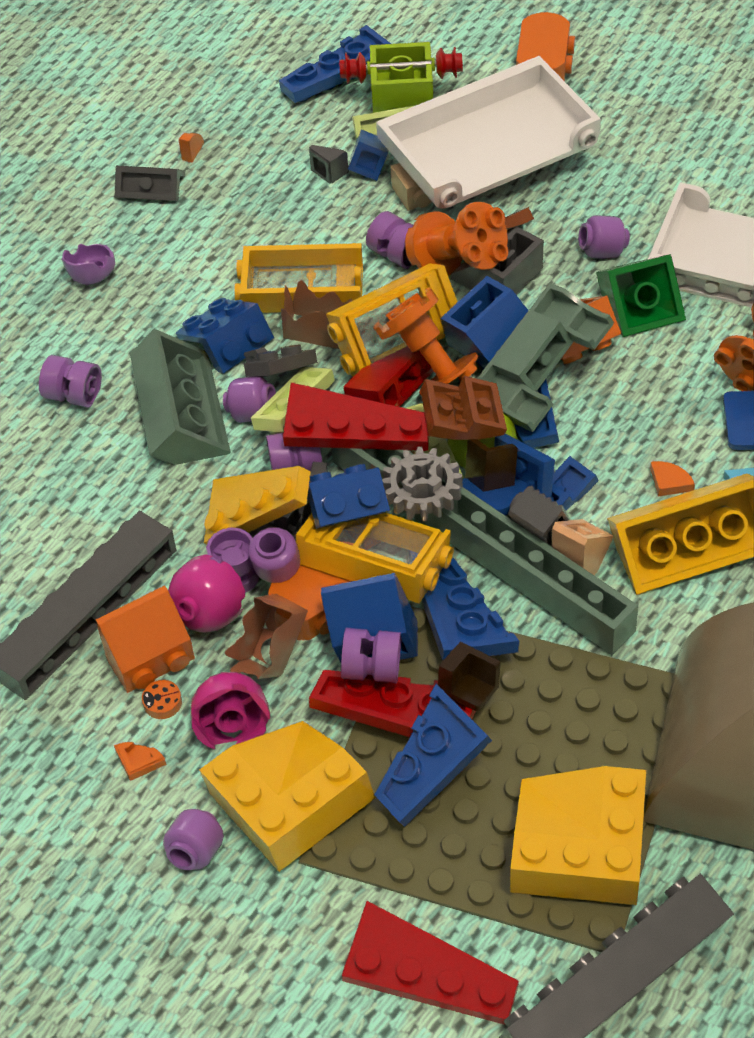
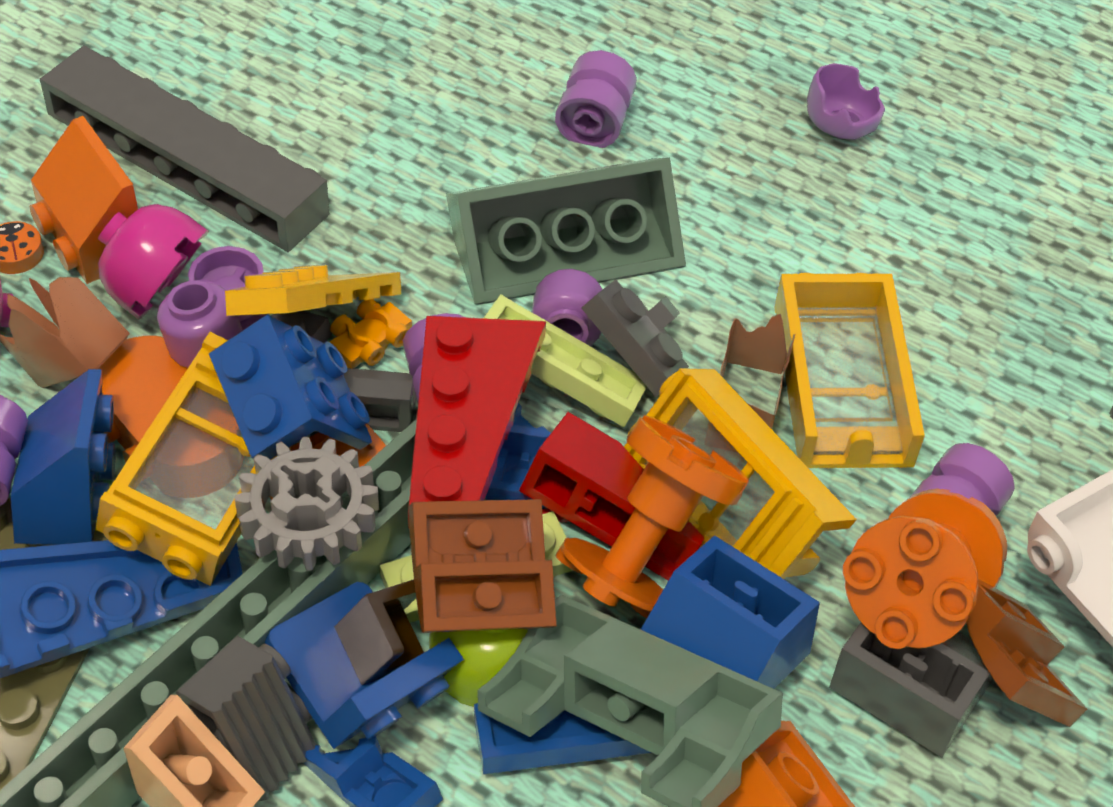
camera: 80 degrees right, 0 degrees up
dark grey panel [114,165,185,201] -> none
blue bracket [176,298,274,373] -> none

